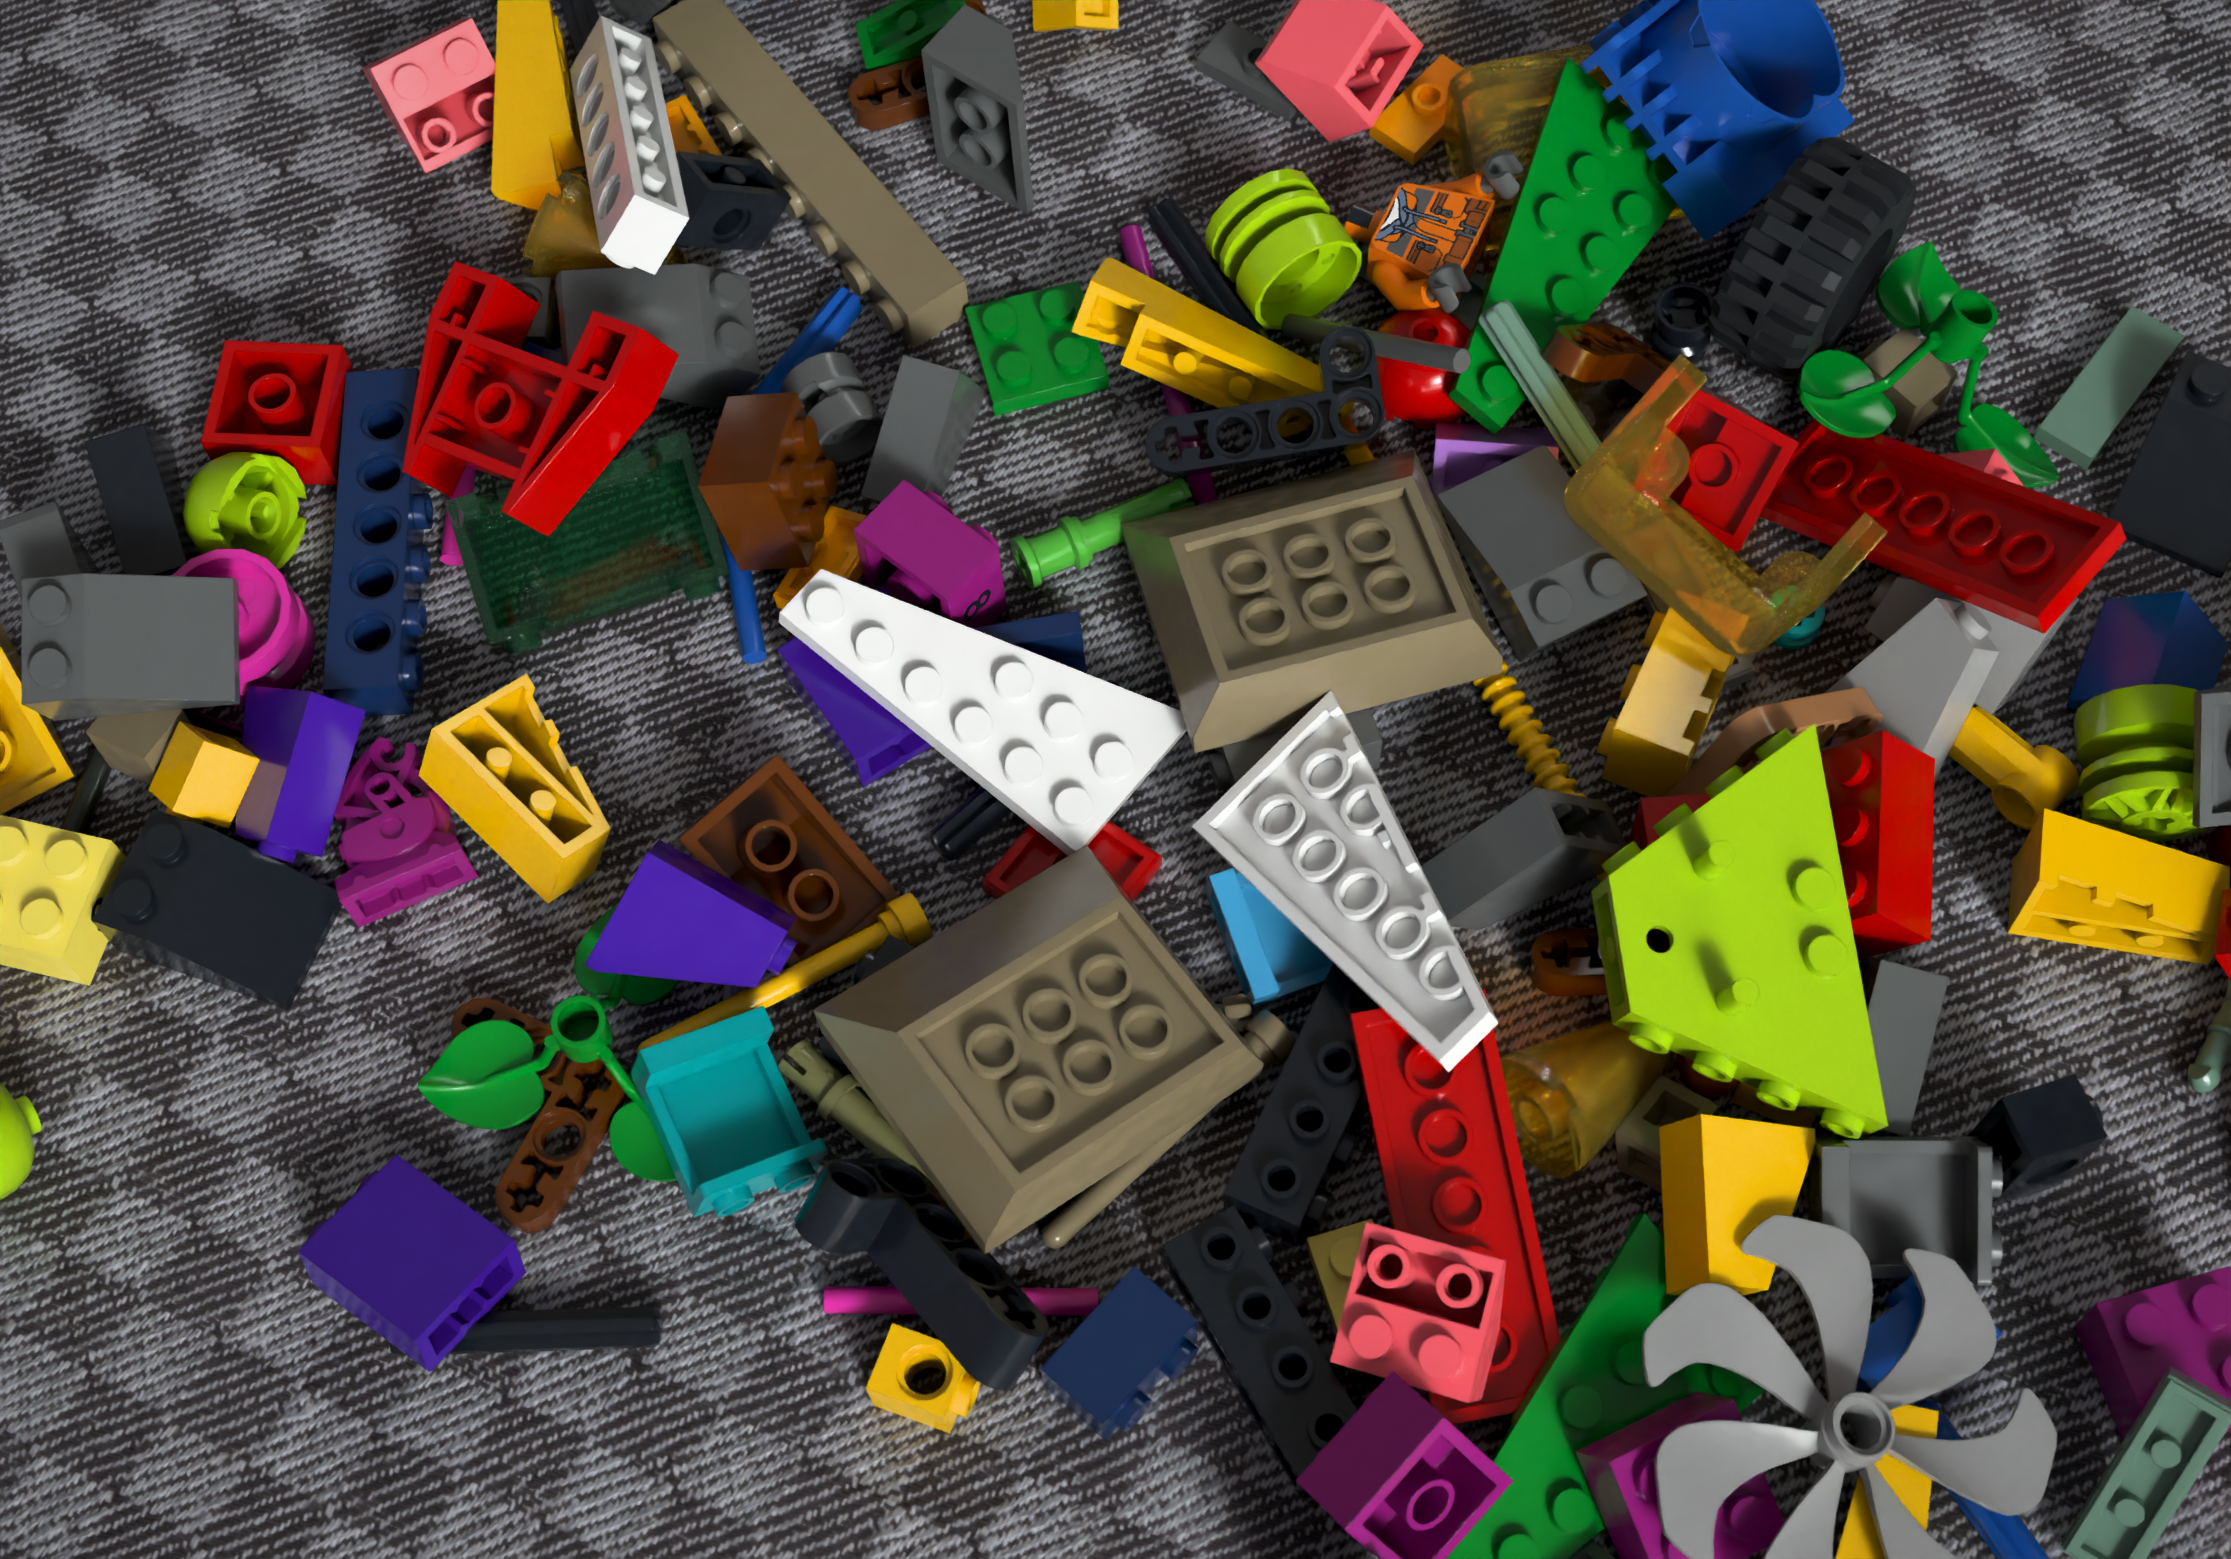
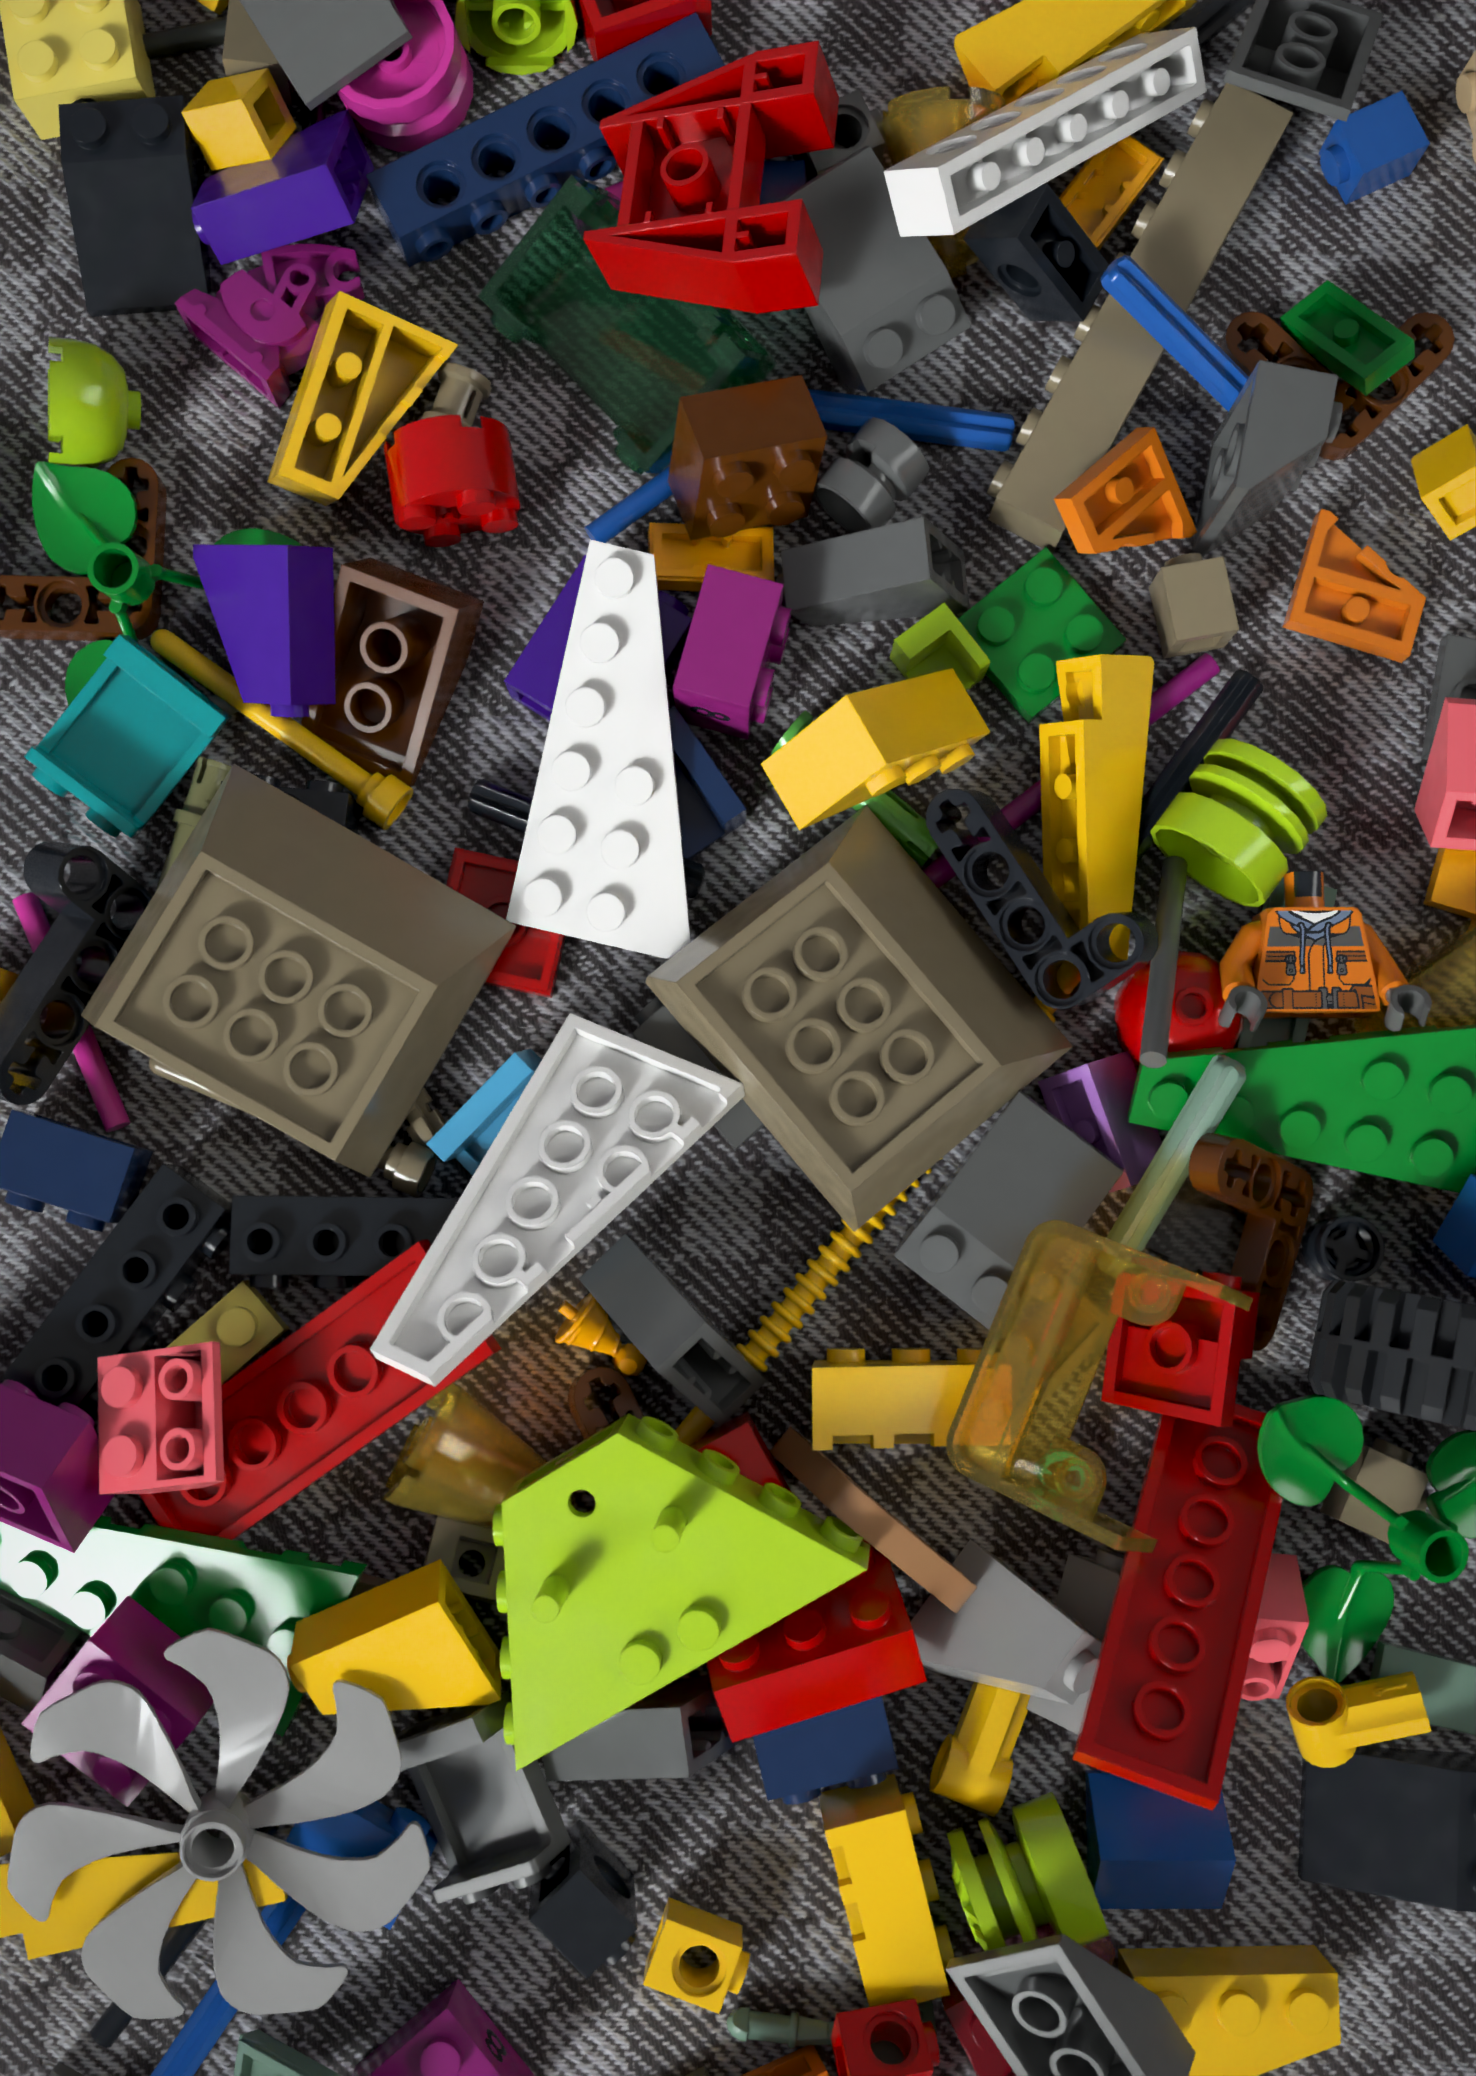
camera: 60 degrees right, 20 degrees up
none -> lime cylinder [48,336,141,468]
none -> red brick [384,415,520,547]
none -> dark tan bush [422,362,492,427]
none -> light orange piece [555,1293,647,1377]
none -> yellow brick [643,1897,750,2014]
none -> dark blue brick [753,1696,899,1805]
none -> yellow wedge [761,668,990,830]
none -> lime panel [889,602,990,691]
none -> orange wing [1054,427,1197,554]
none -> blue axle [1100,255,1249,412]
none -> dark tan brick [1149,553,1239,659]
none -> orange wing [1282,508,1426,663]
none -> yellow piece [1286,1671,1431,1768]

